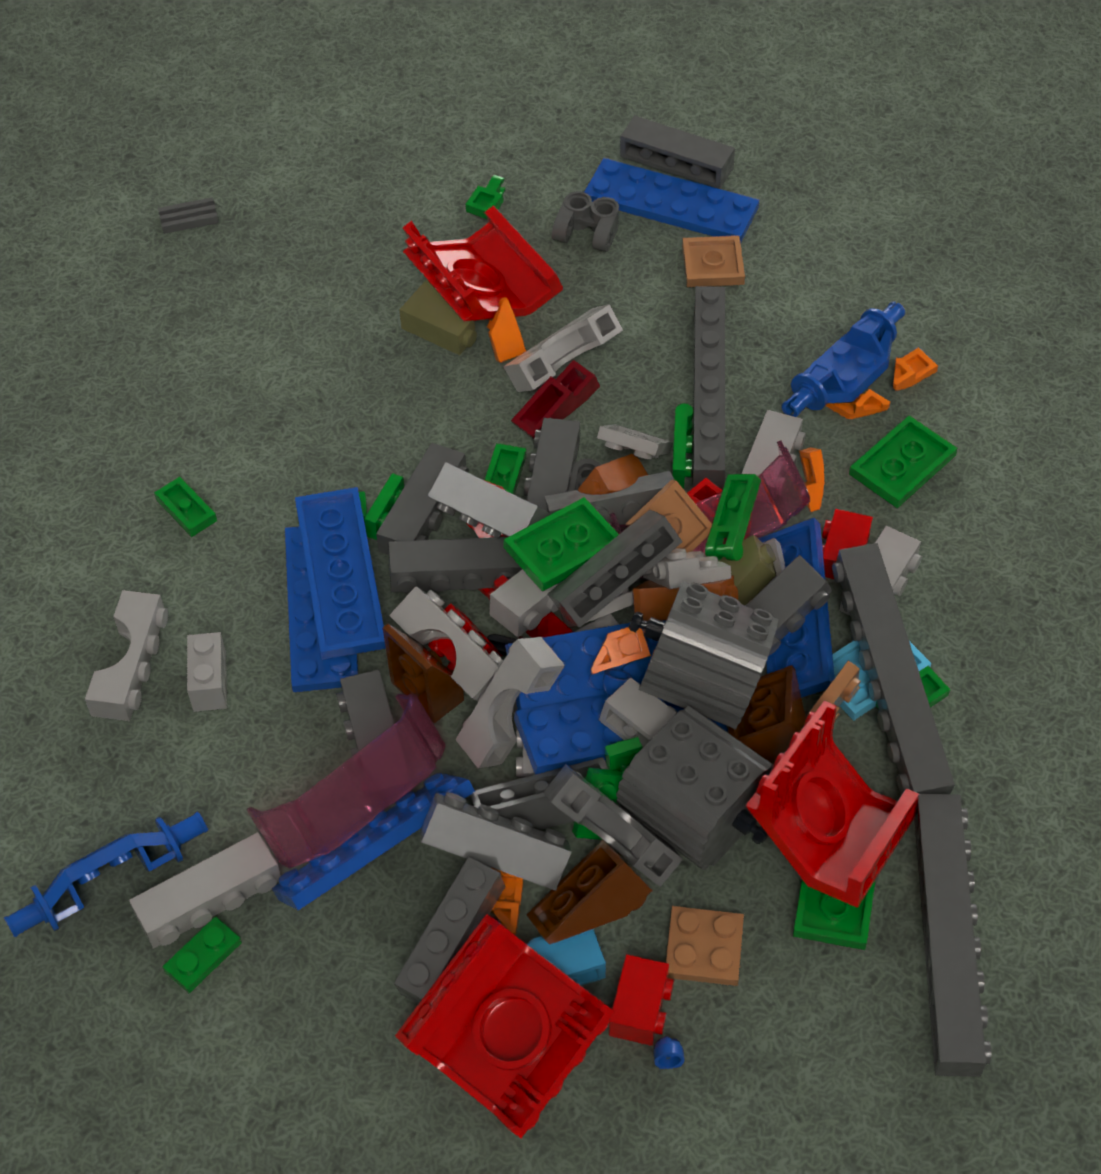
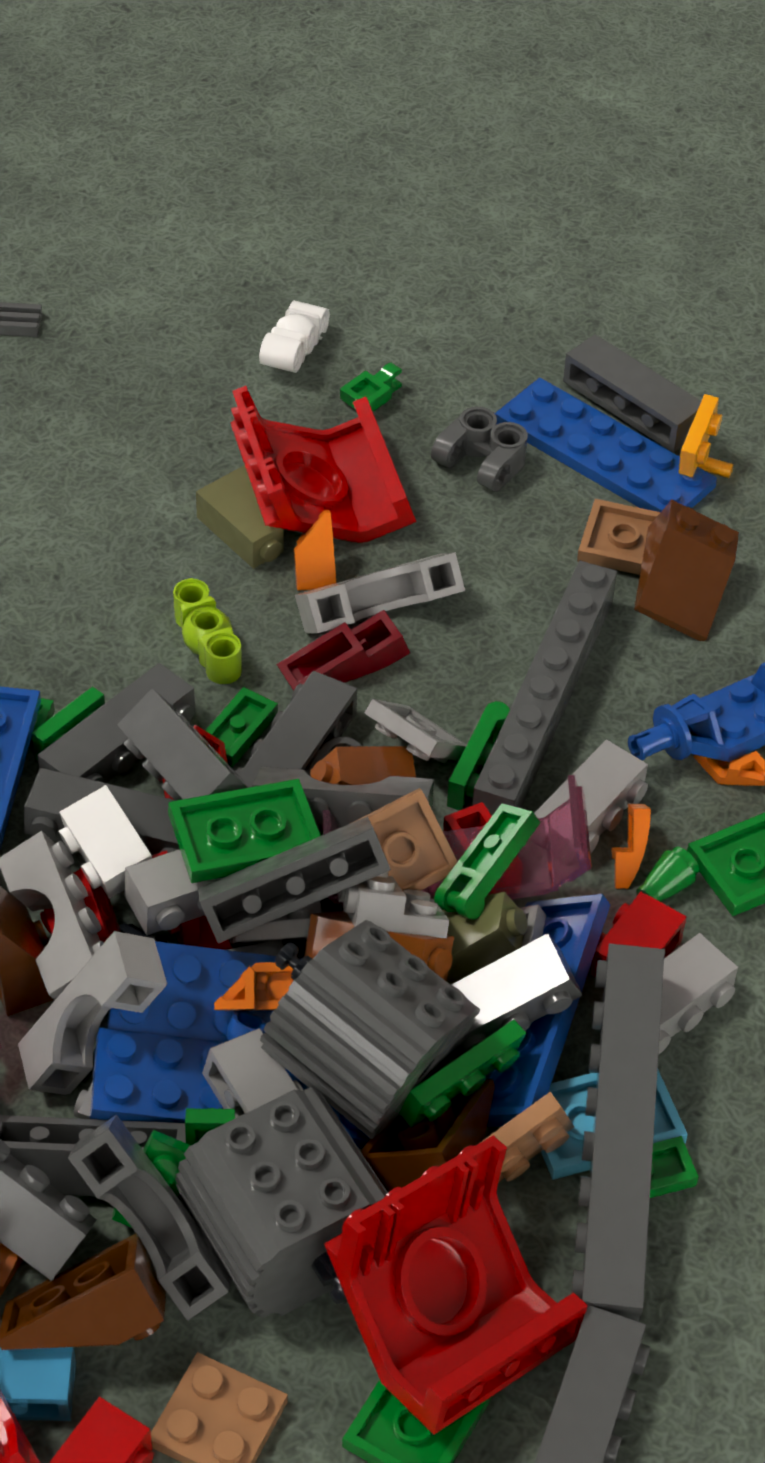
camera: 15 degrees right, 5 degrees down
none -> white brick [58,785,152,899]
none -> lime piece [173,578,242,684]
none -> white piece [259,300,330,373]
none -> green plate [399,1019,526,1128]
none -> reddish brown slope [634,499,739,641]
none -> green cone [636,846,700,902]
none -> light orange plate [678,394,734,478]

